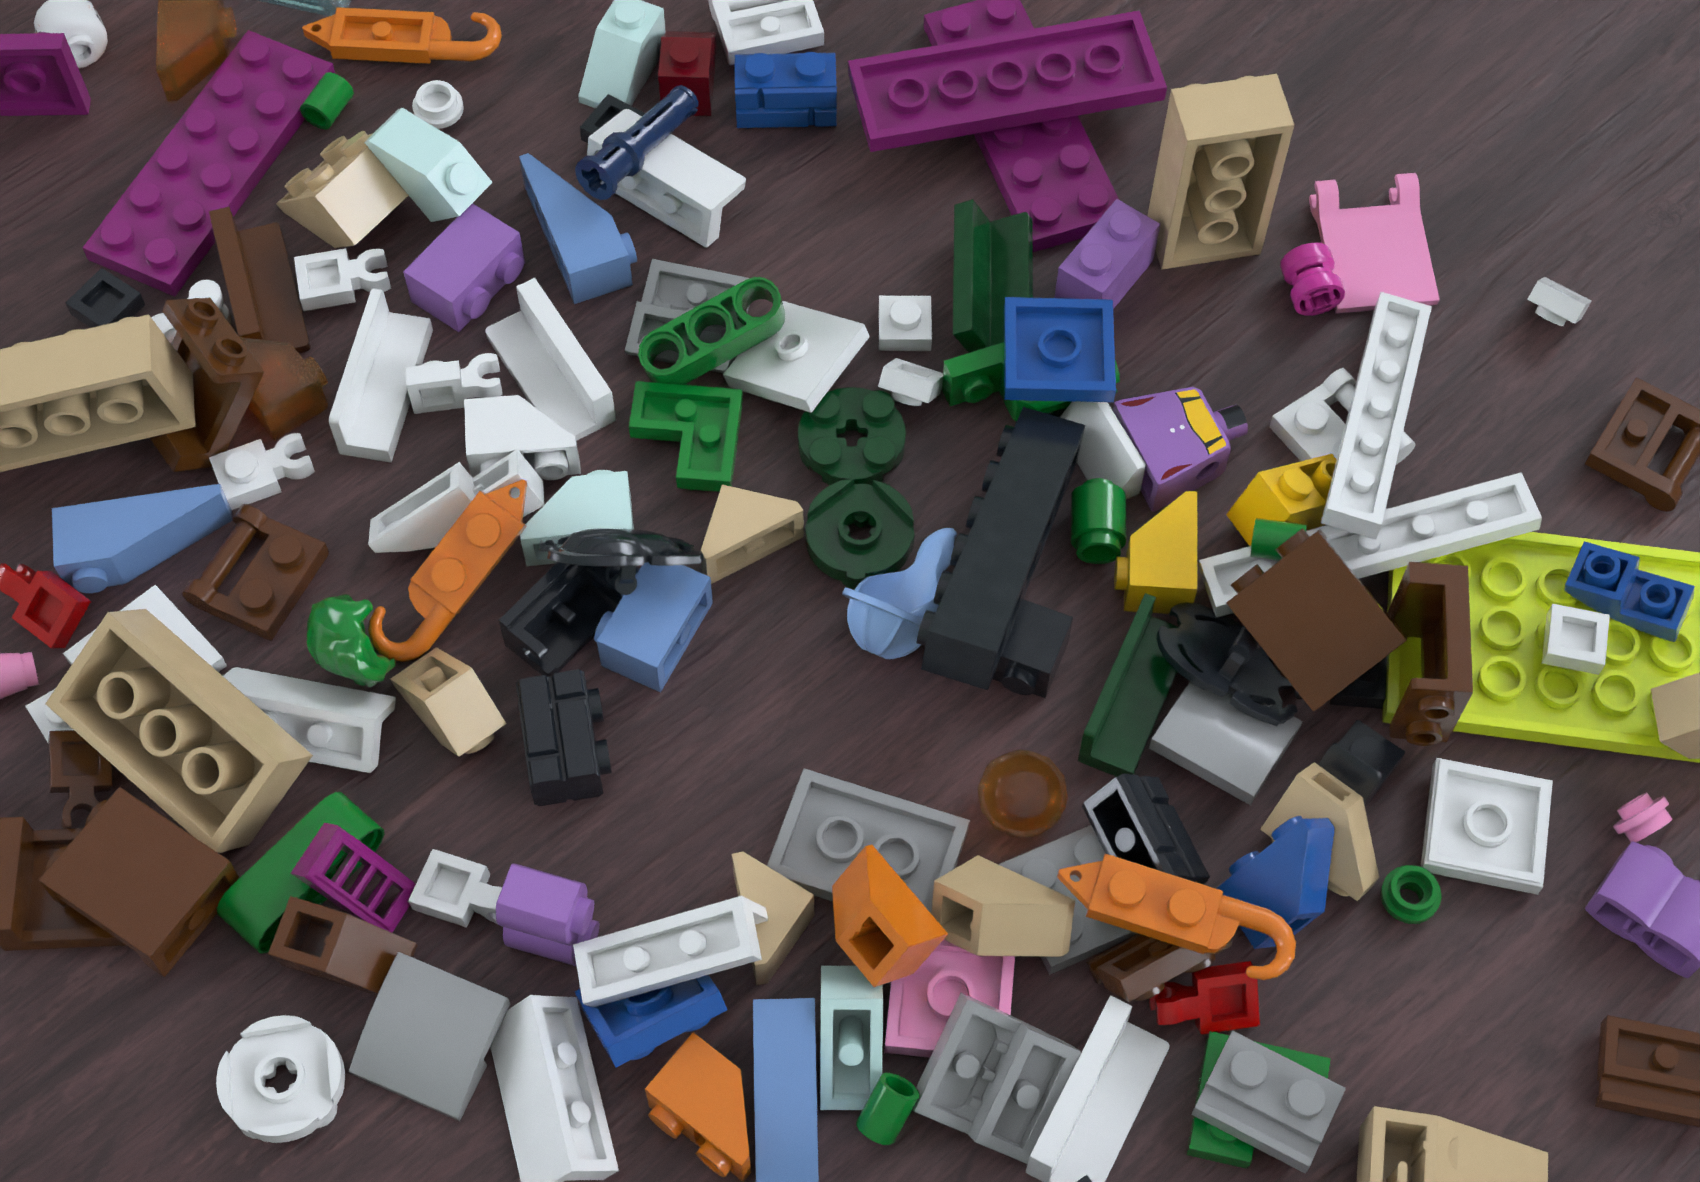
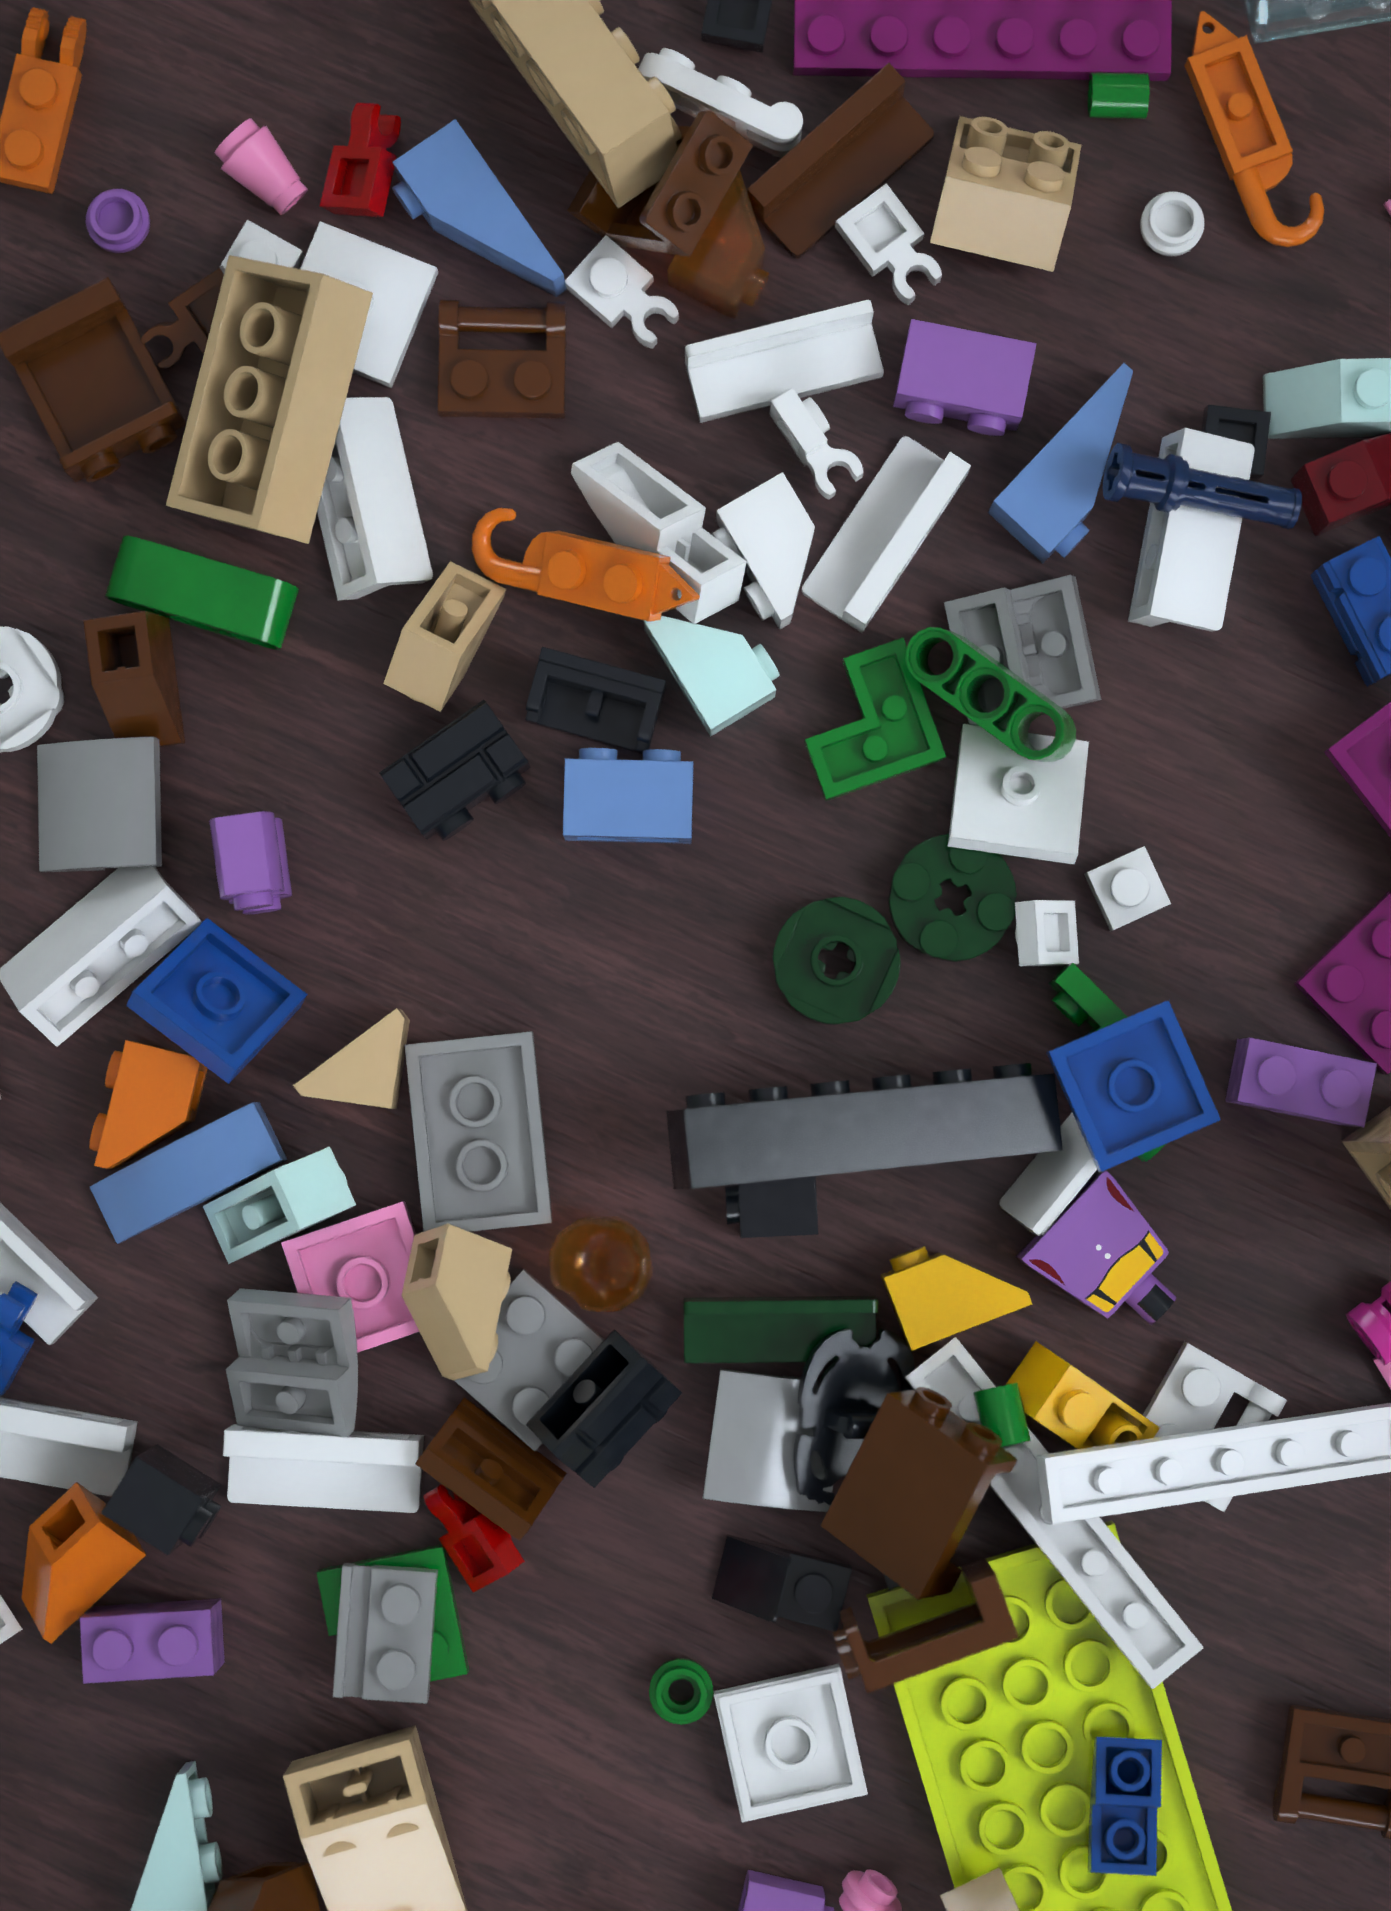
camera: 65 degrees right, 25 degrees up
reddish brown panel [39,787,239,977] -> none
magenta slope [290,823,416,932] -> none
green hair [307,594,396,687] -> none
light aqua slope [364,108,492,222] -> none
white plate [408,849,502,928] -> none
black shield [539,528,704,595] -> none
white panel [573,896,768,1007] -> none
tan slope [701,485,804,584] -> none
orange slope [832,844,948,987] -> none
light blue piece [842,528,958,659] -> none
green hinge [856,1073,919,1145] -> none
dark green panel [953,199,1033,353] -> none
orange plate [1057,854,1296,980] -> none
green brick [1071,478,1126,564] -> none
blue slope [1216,816,1335,949] -> none
tan slope [1260,762,1379,901] -> none
white plate [1542,604,1610,675] -> none

